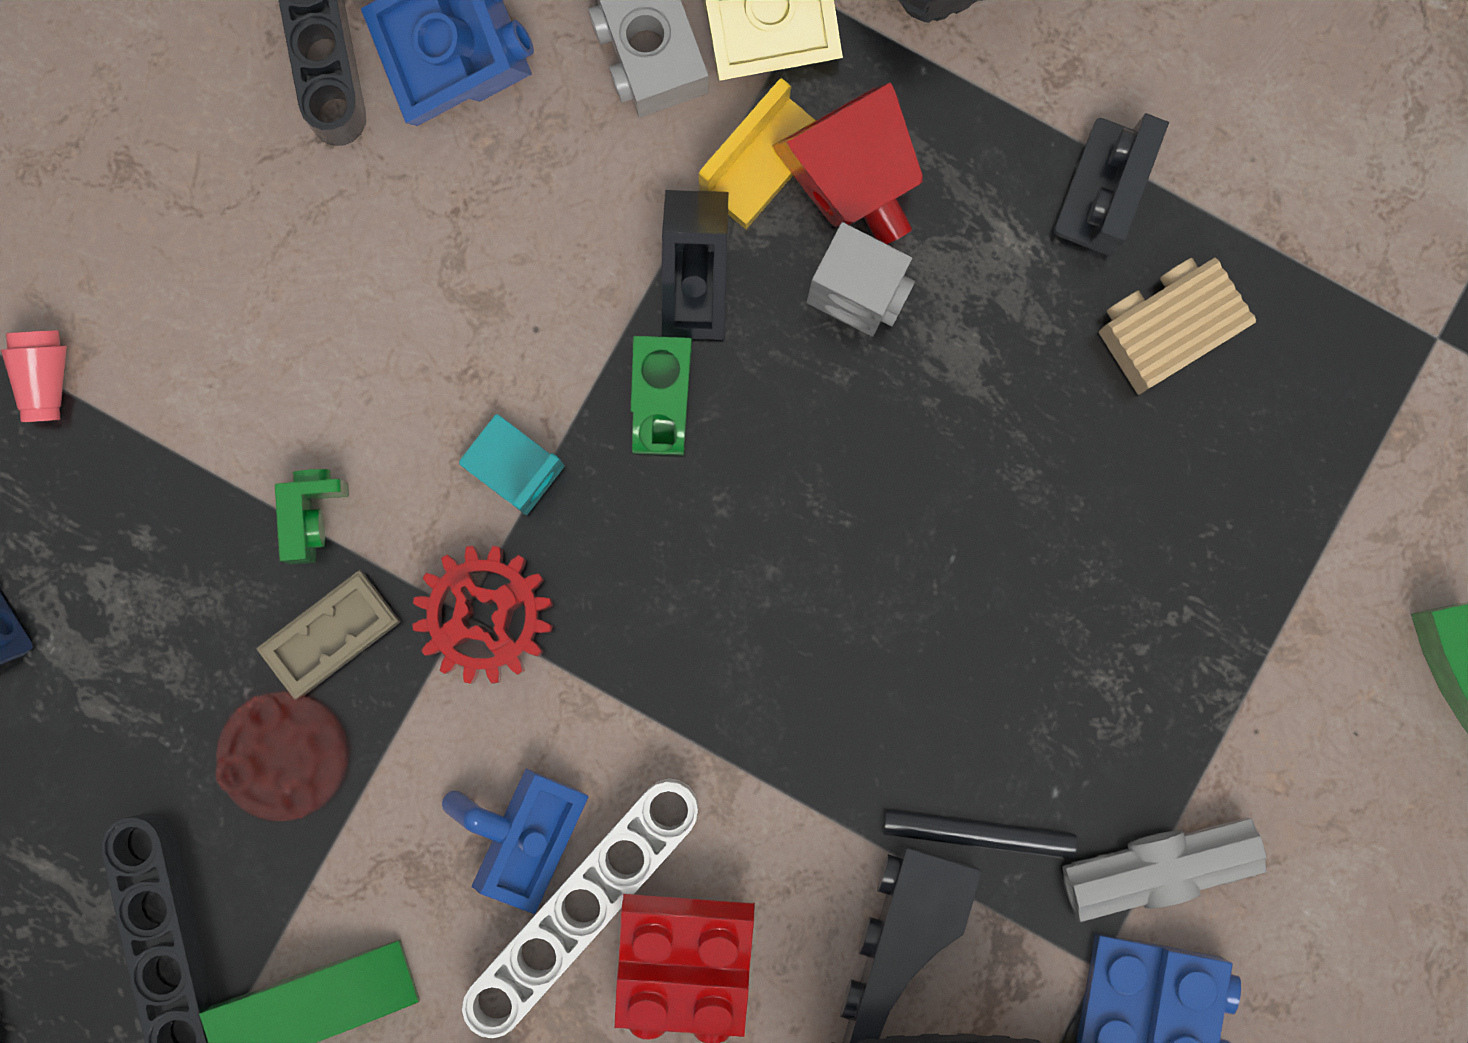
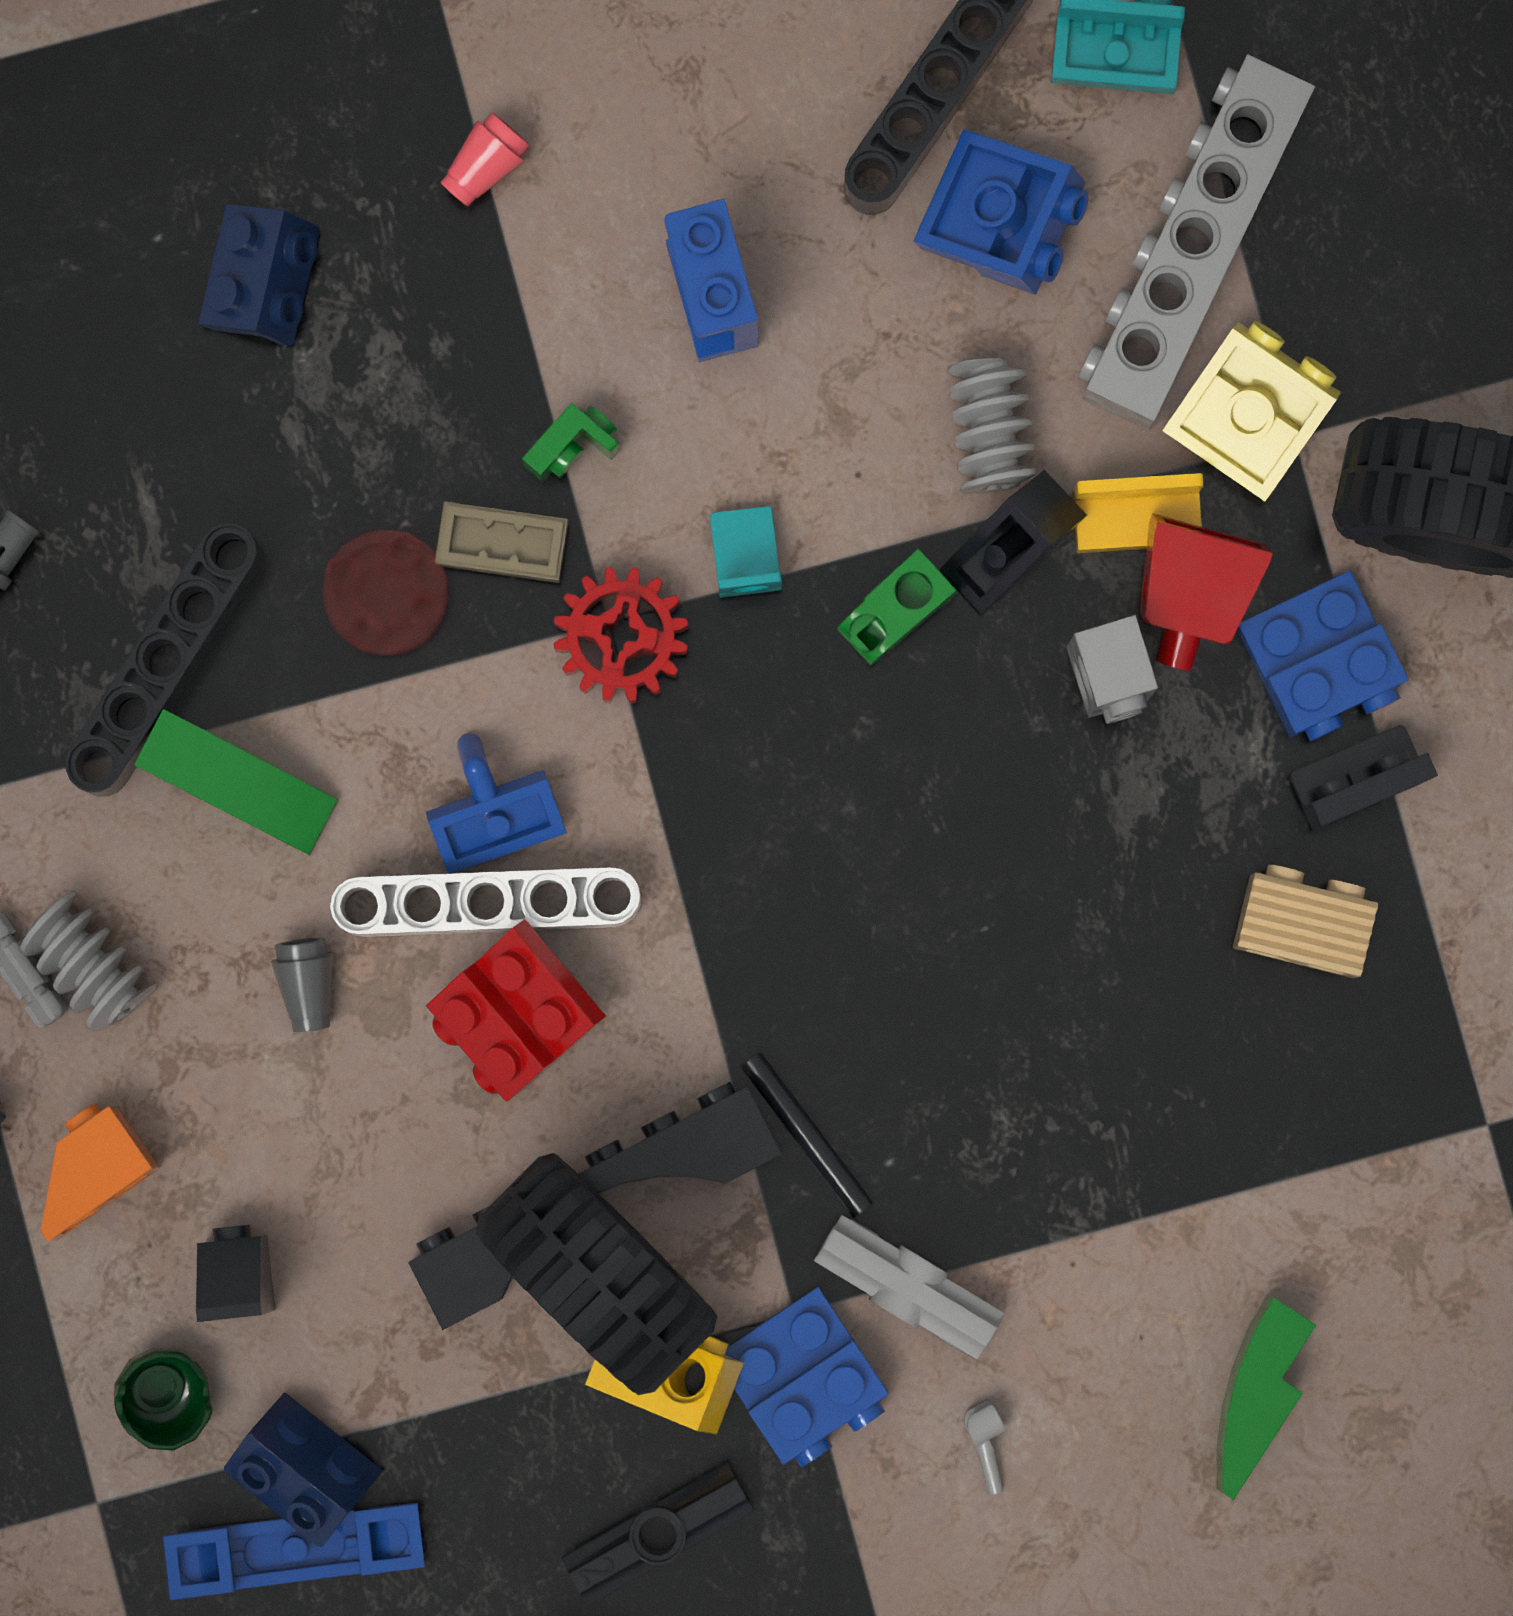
camera: 55 degrees right, 0 degrees up
none -> blue panel [664,199,758,363]
none -> light grey piece [947,358,1037,493]
none -> light grey hand [964,1400,1007,1495]
none -> blue plate [1237,570,1409,742]

